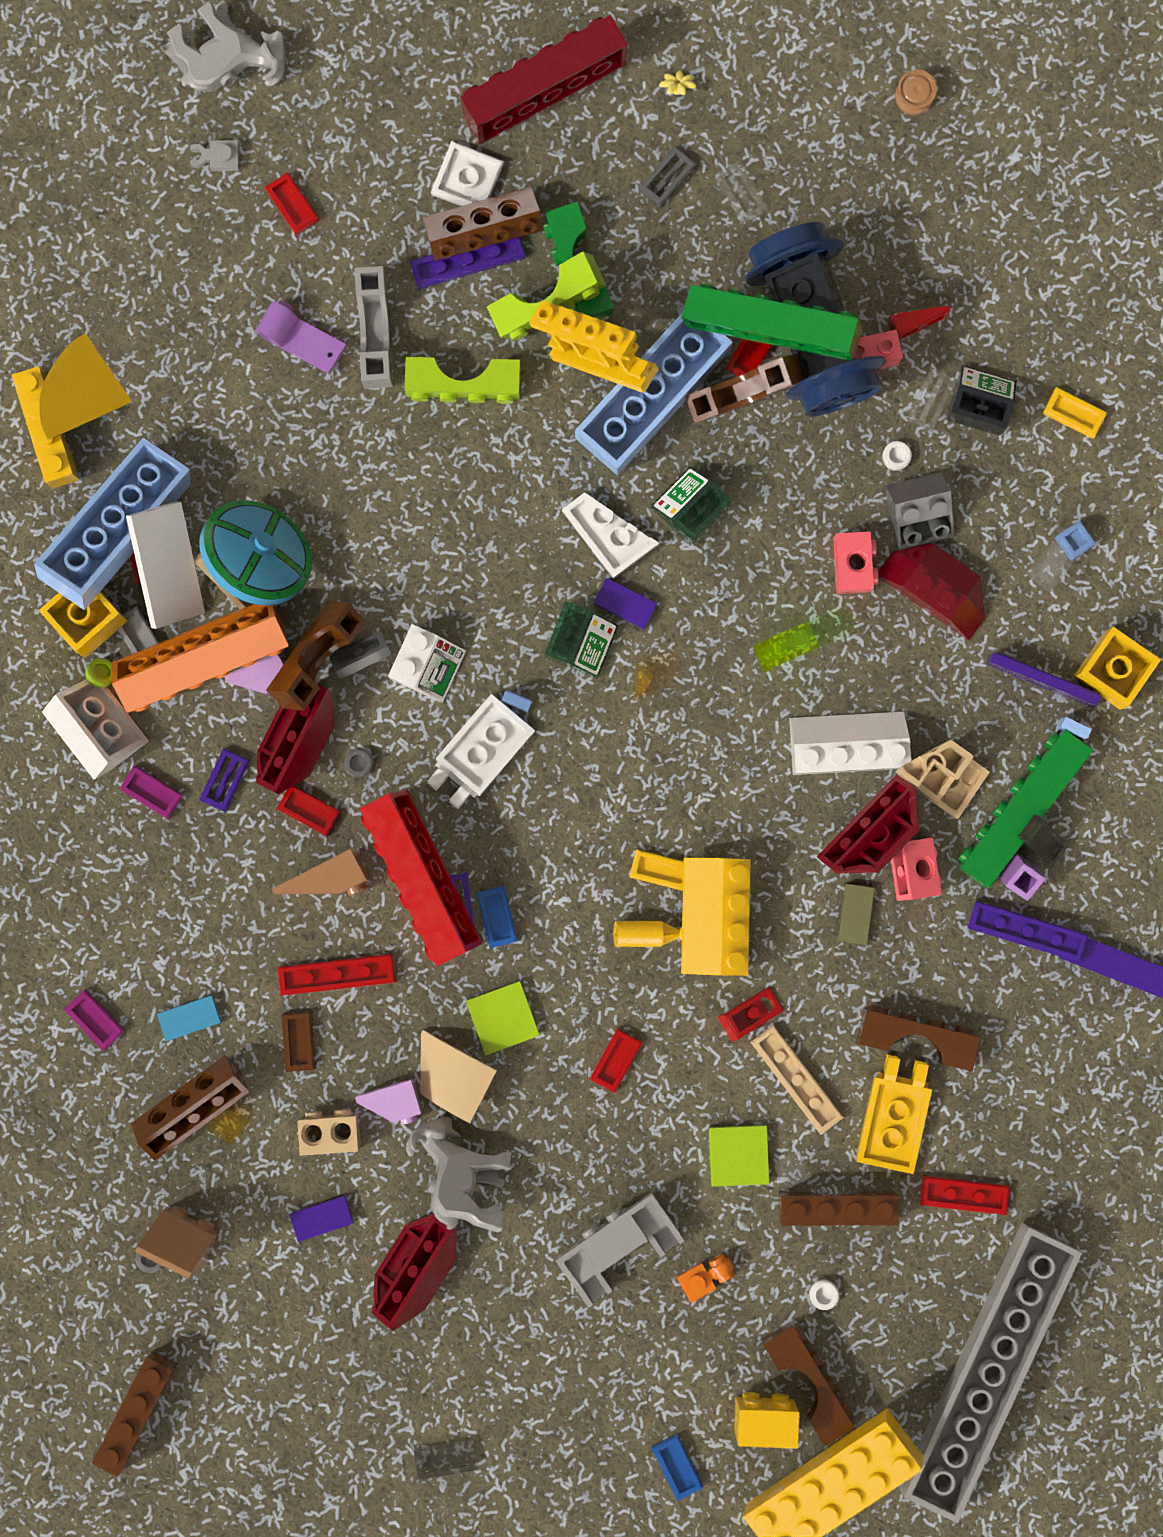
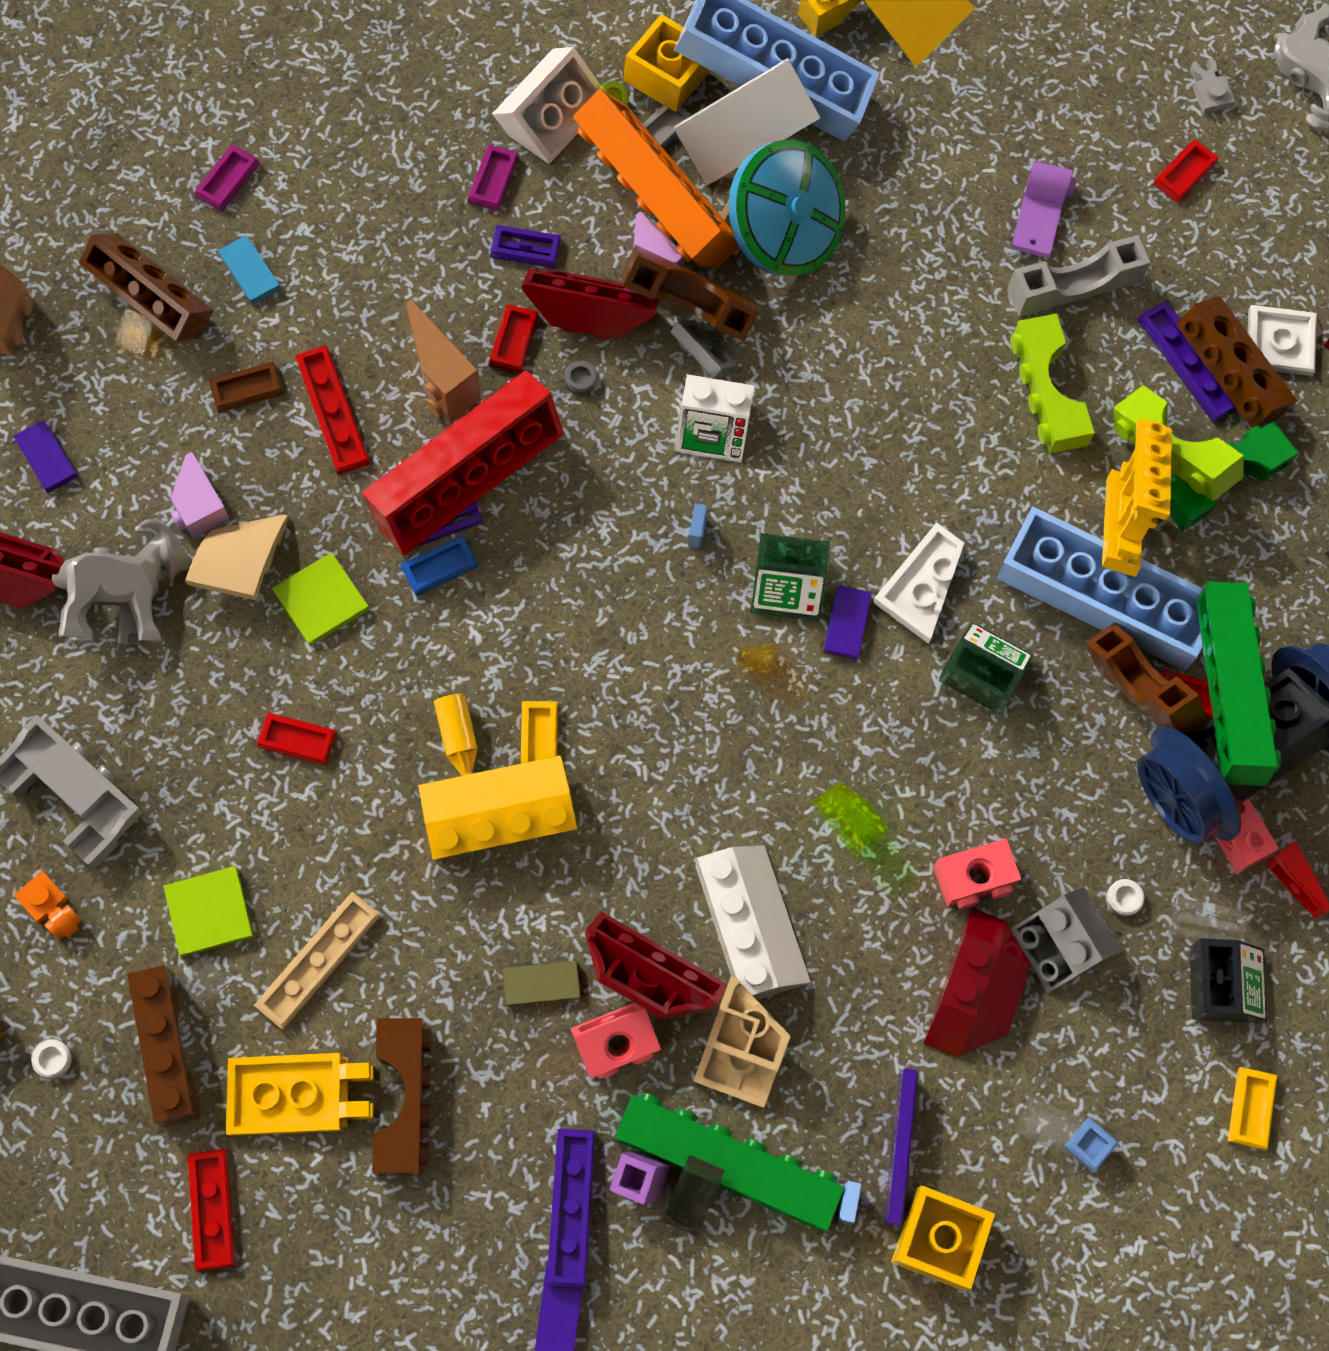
camera: 70 degrees right, 15 degrees down
tan brick [297,1109,361,1156] -> none
white tile [427,694,535,809] -> none
red slope [718,986,784,1042] -> none

